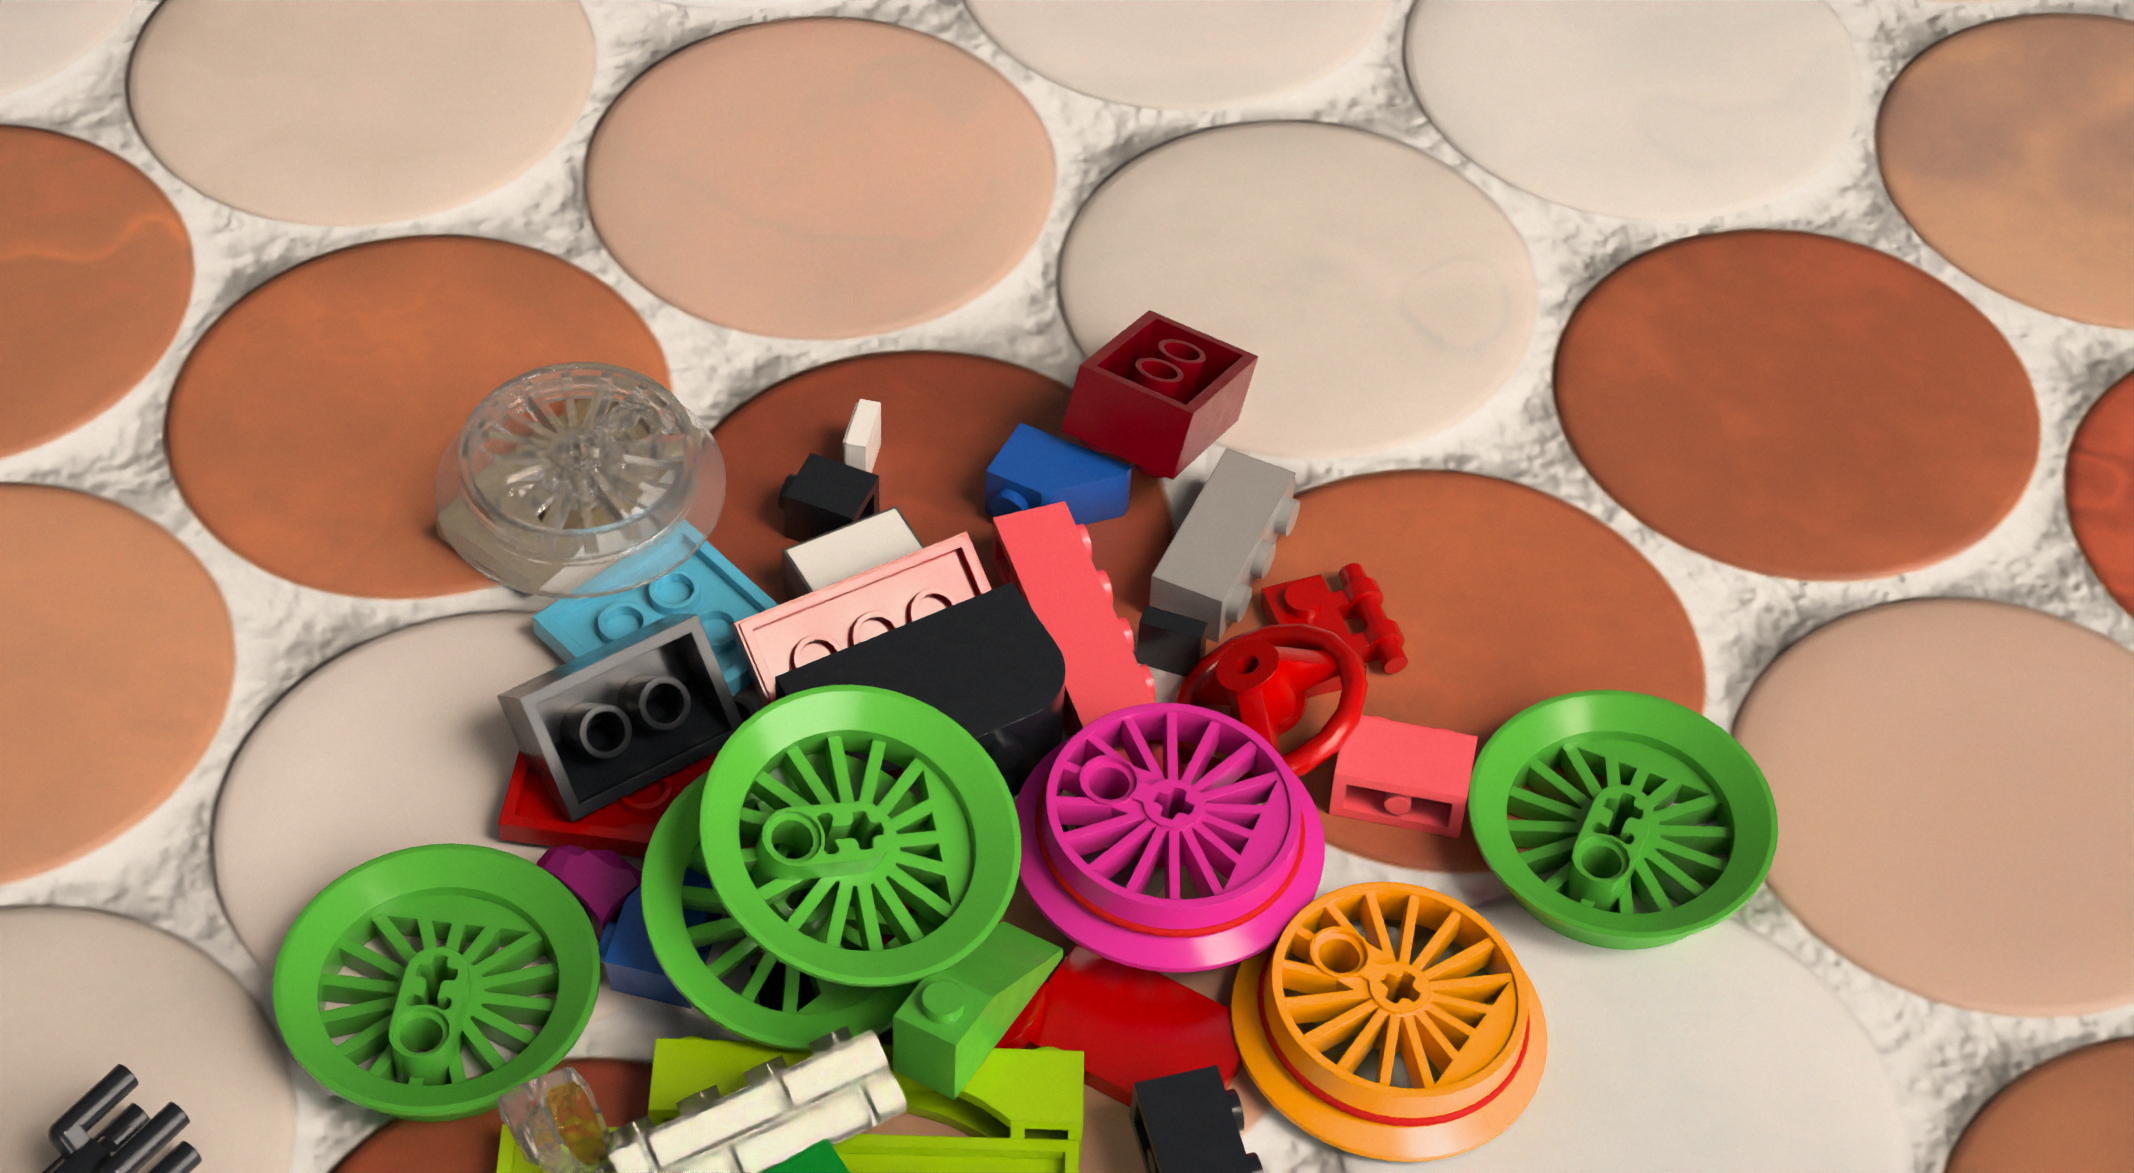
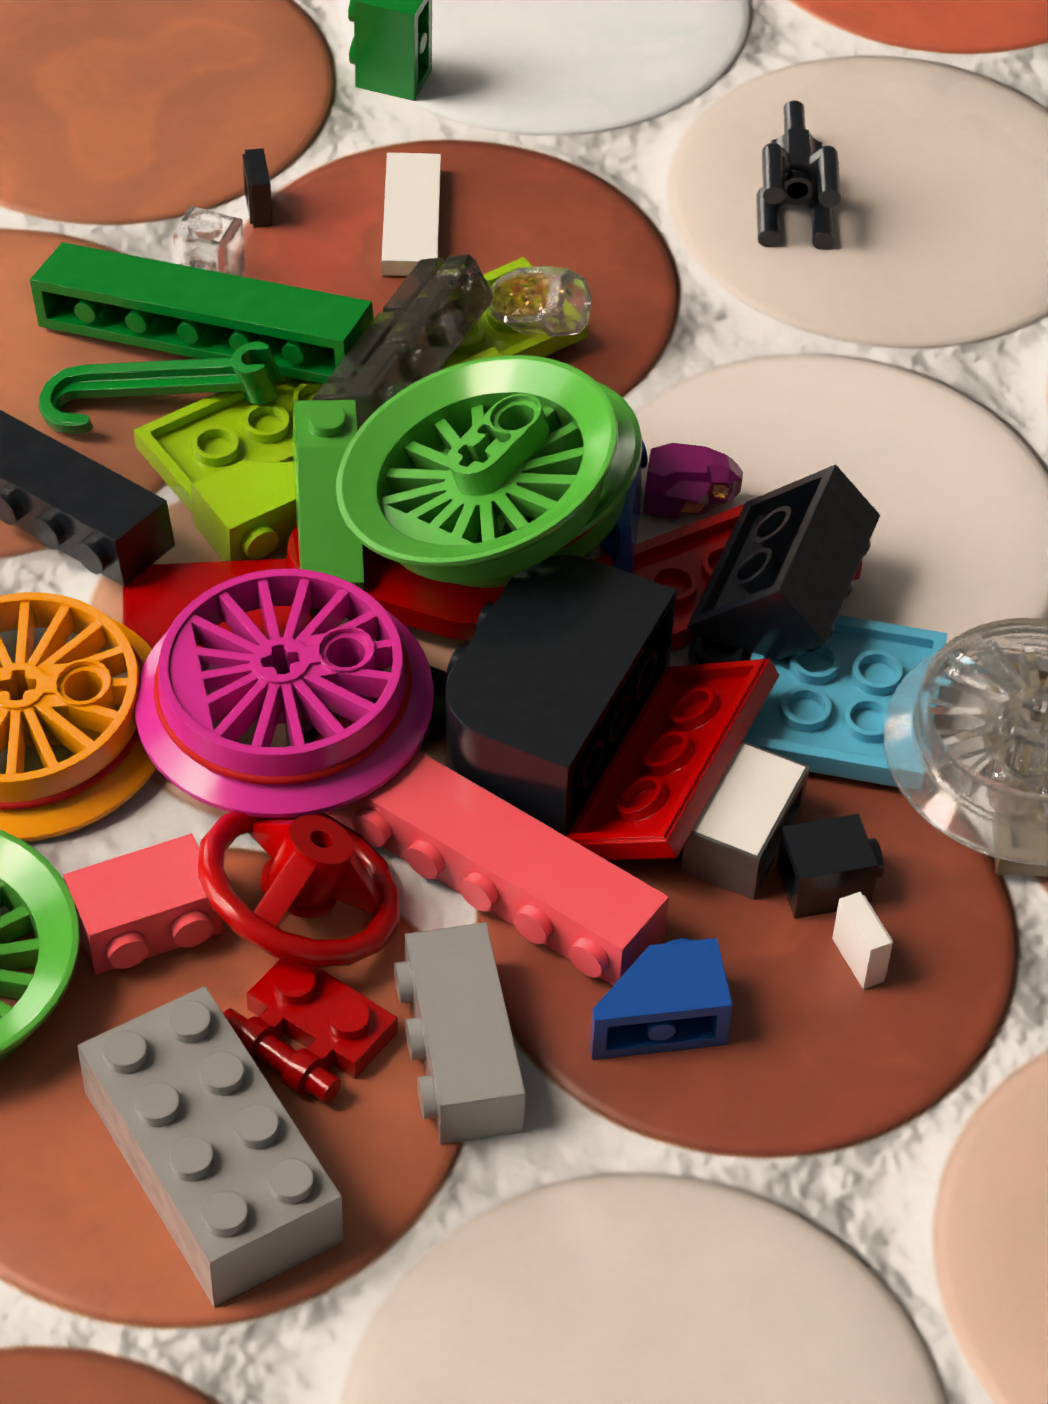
camera: 145 degrees right, 0 degrees up
bright green piece [272,843,600,1122] -> none
dark red brick [1061,310,1259,480] -> none
black tile [1136,606,1208,677] -> none
none -> light grey brick [77,986,344,1308]

